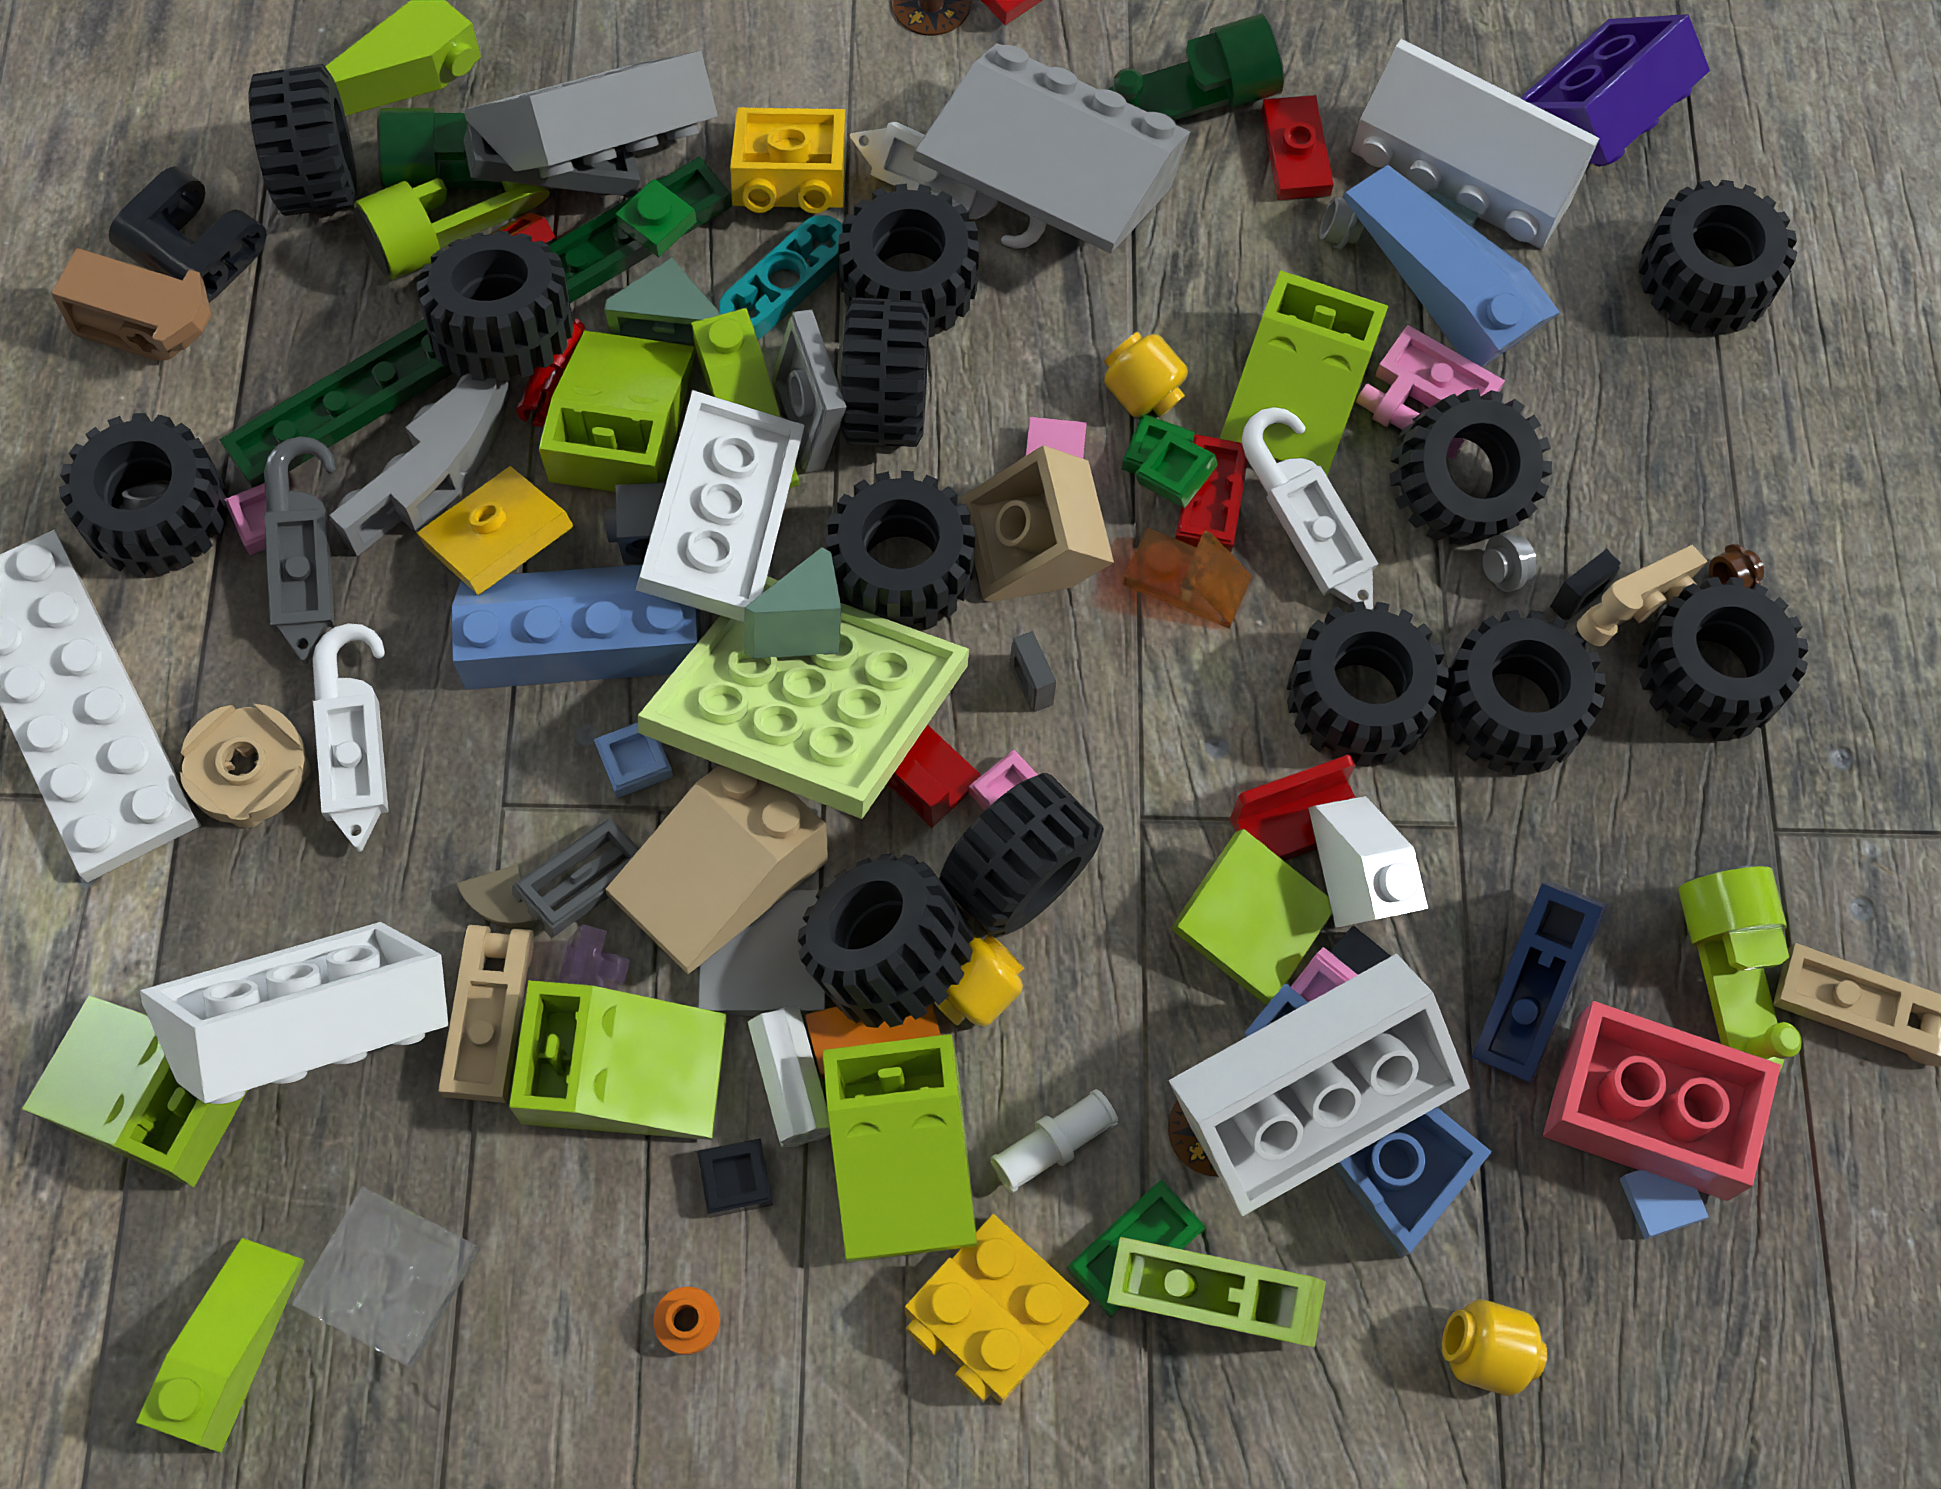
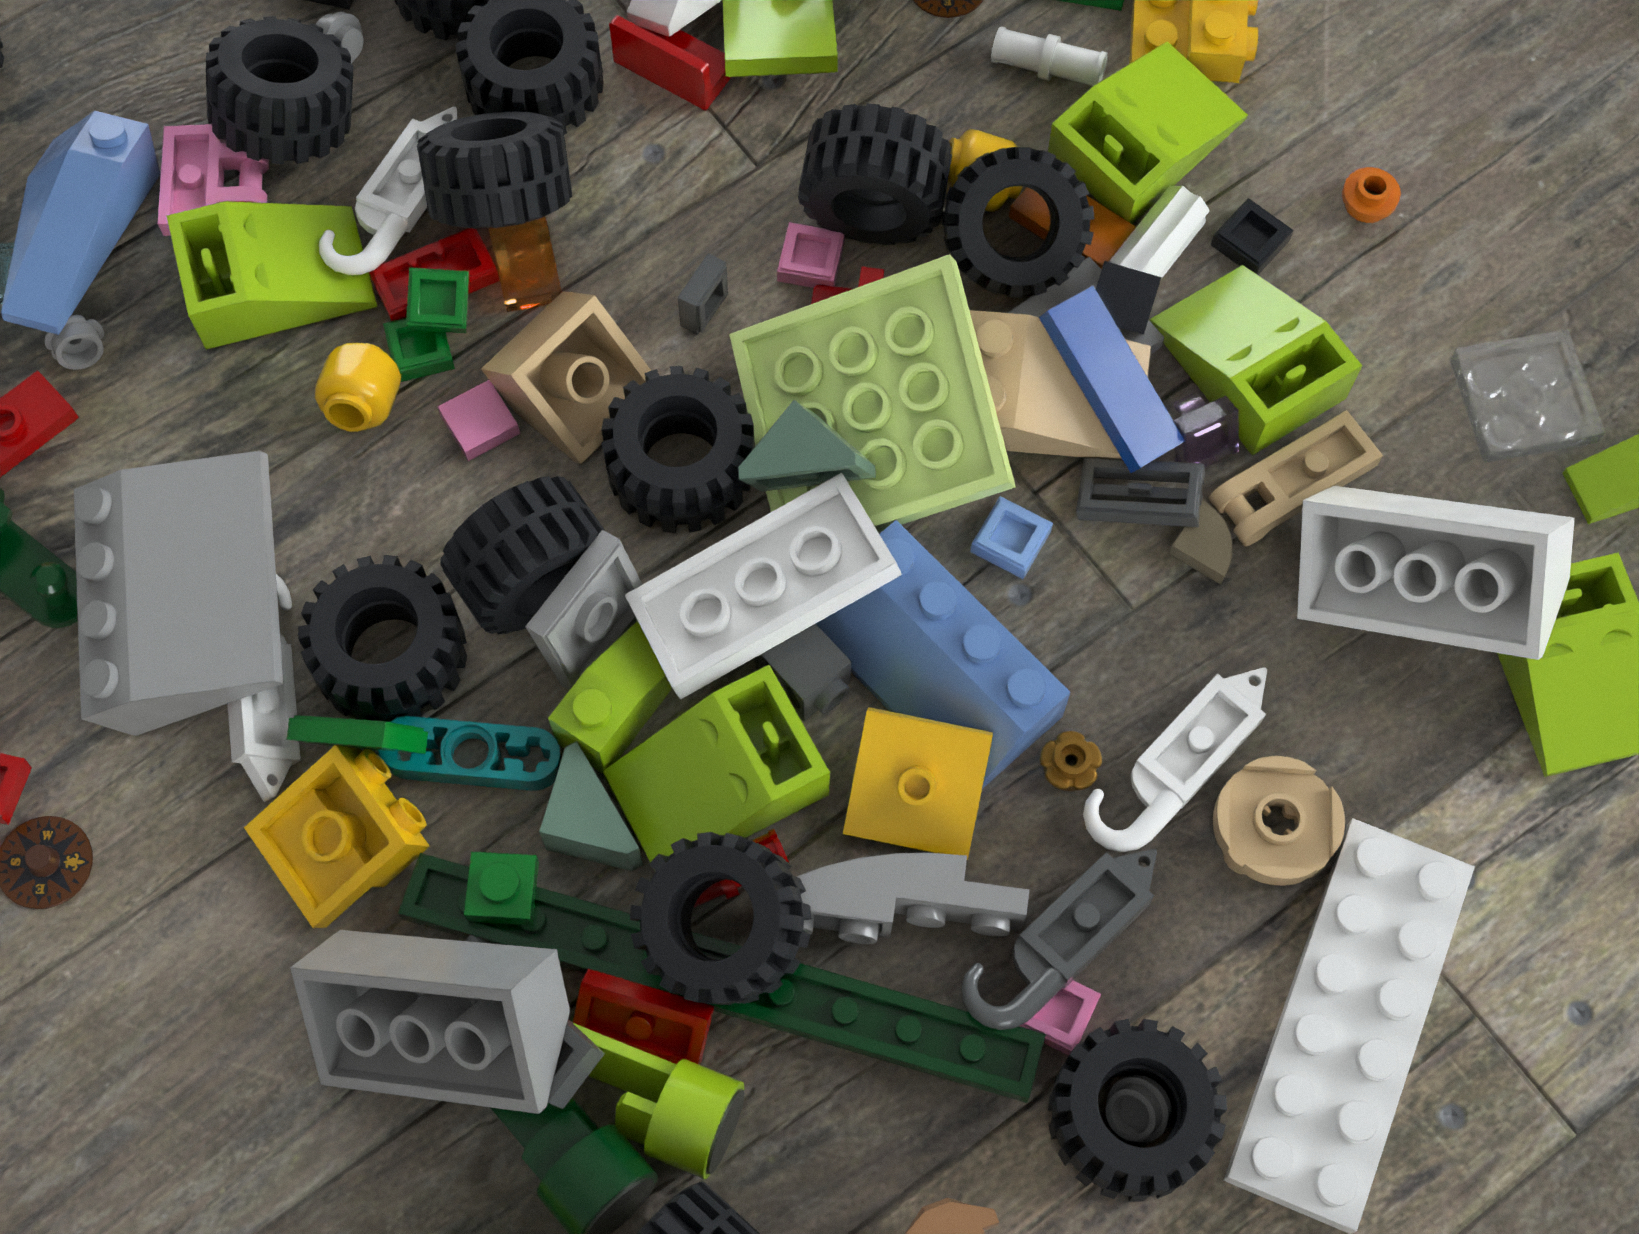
camera: 125 degrees left, 0 degrees up
none -> green tile [286,715,428,754]
none -> black tyre [417,112,572,229]
none -> tile [1039,286,1185,473]
none -> pearl gold plate [1040,731,1102,791]
none -> black tile [1096,261,1162,334]

